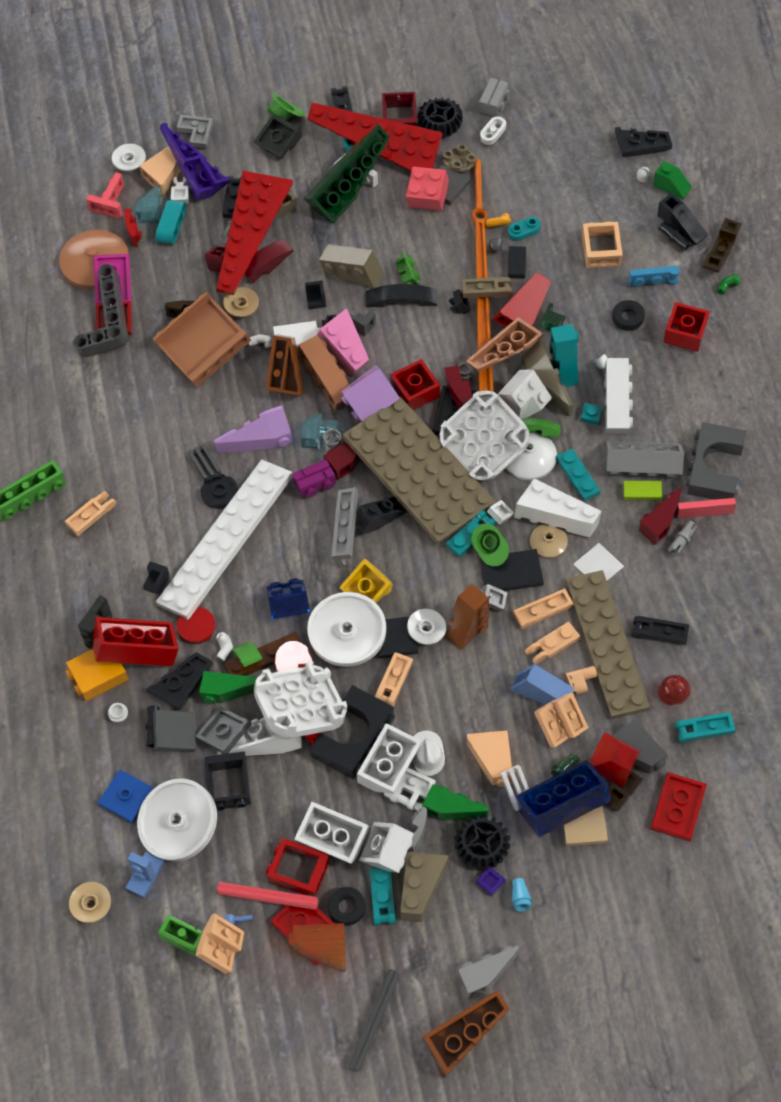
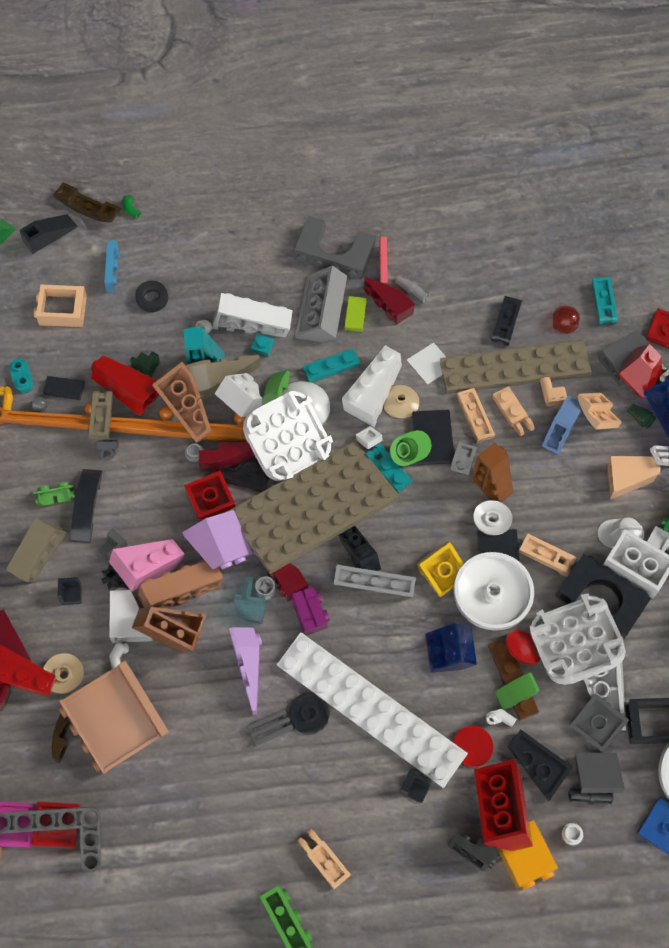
camera: 90 degrees left, 5 degrees up
green slope [199,671,258,704] -> none
black pin [658,221,691,251] -> none
red brick [663,302,710,352] -> none

